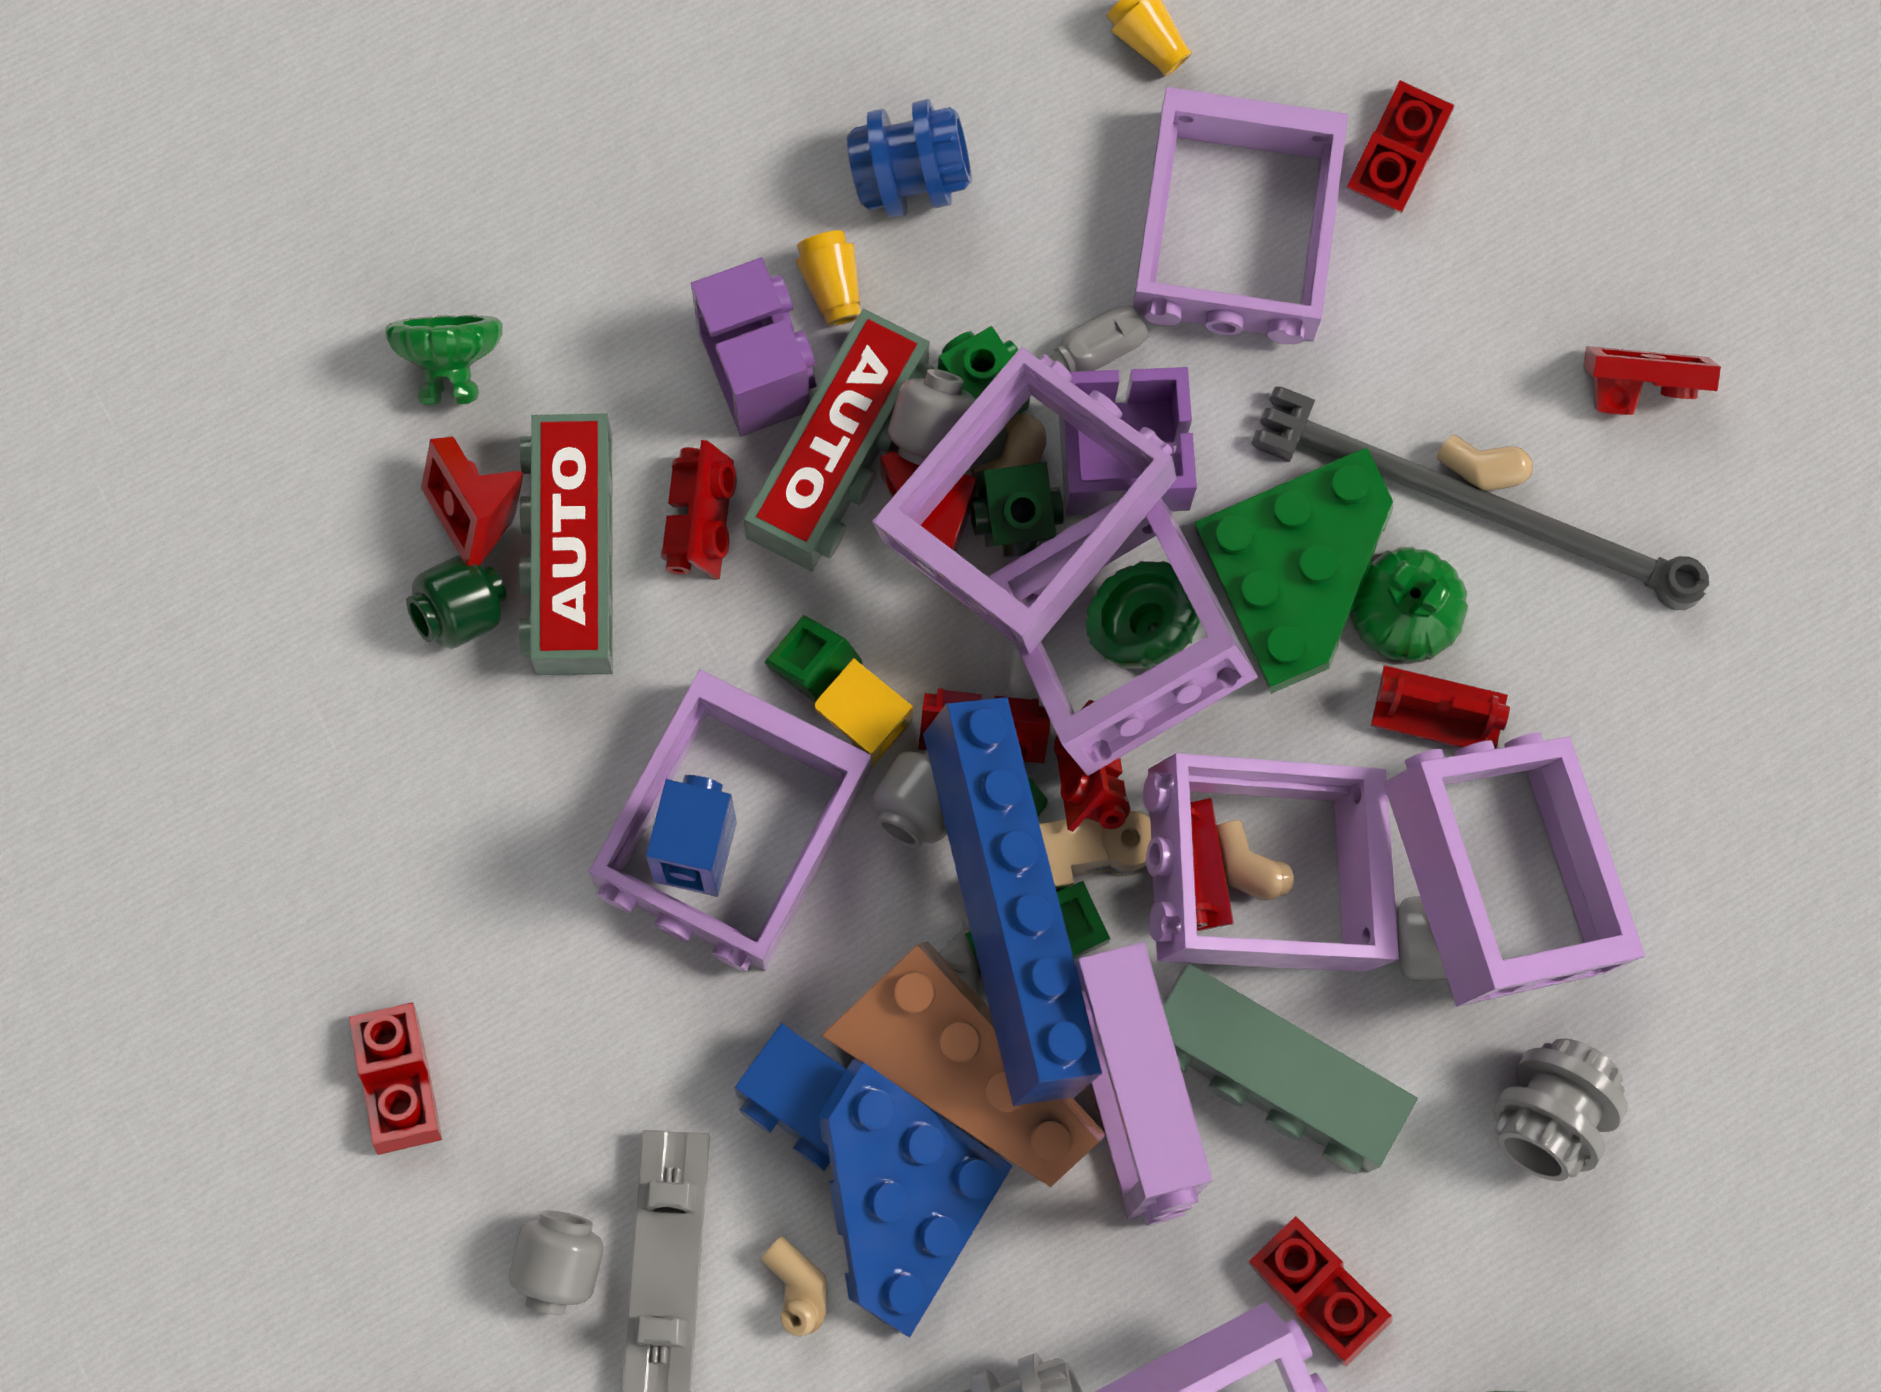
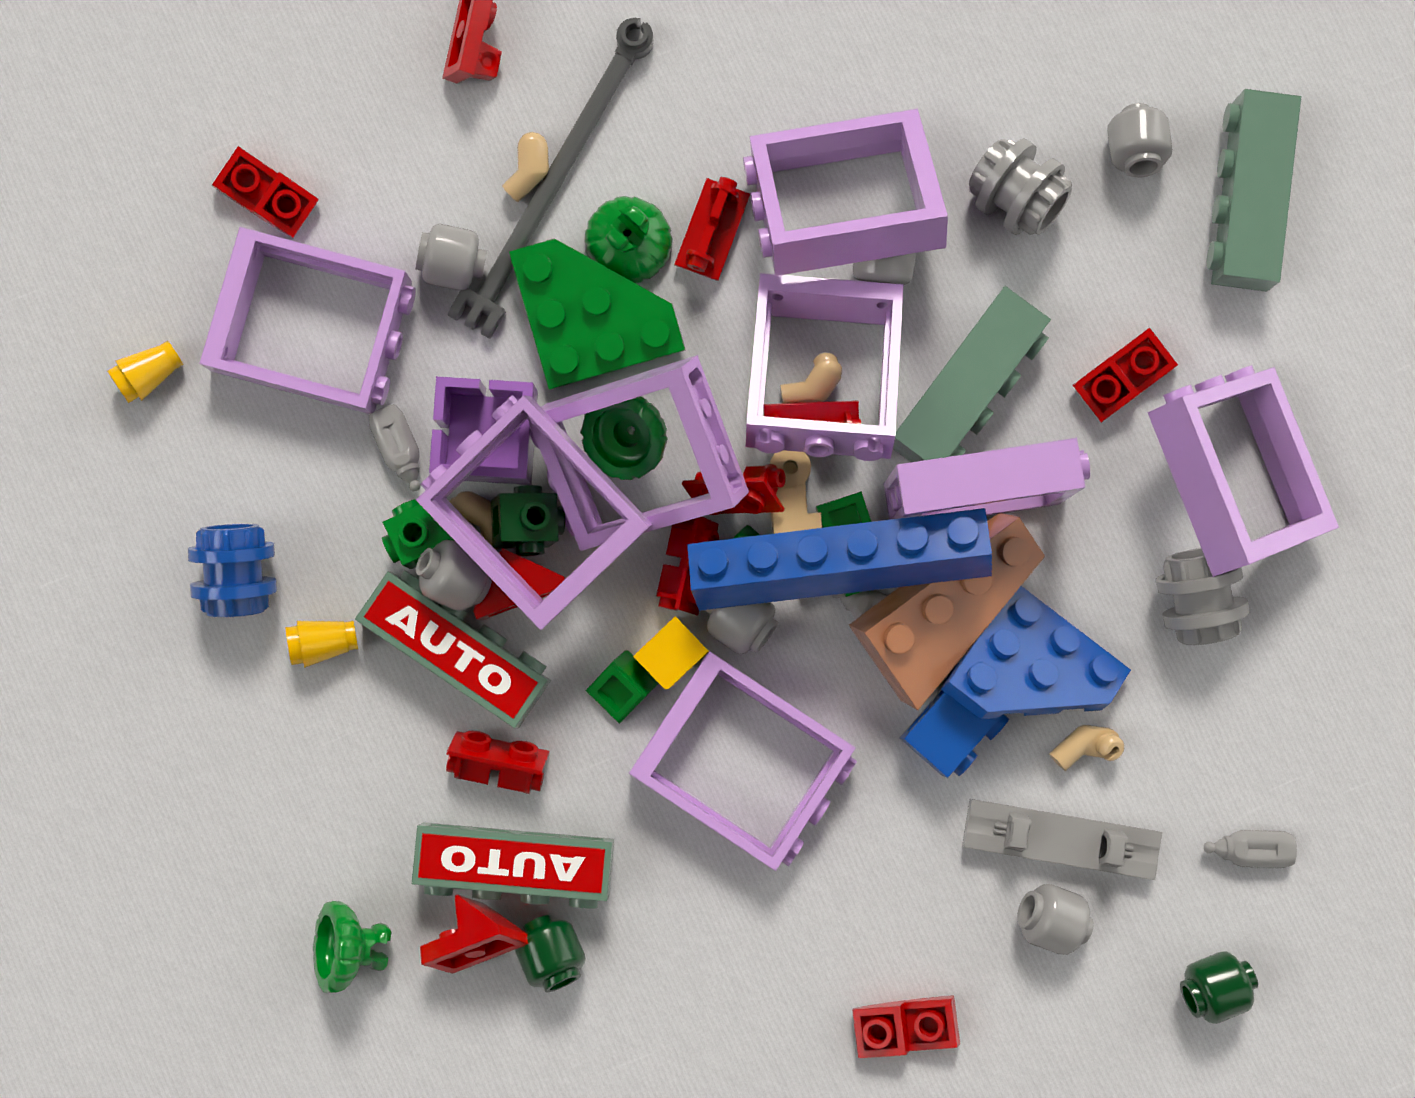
camera: 80 degrees left, 10 degrees up
blue brick [646,775,737,897] -> none
medium lavender piece [691,257,817,437] -> none
none -> light grey head [415,224,487,291]
none -> light grey head [1107,103,1172,178]

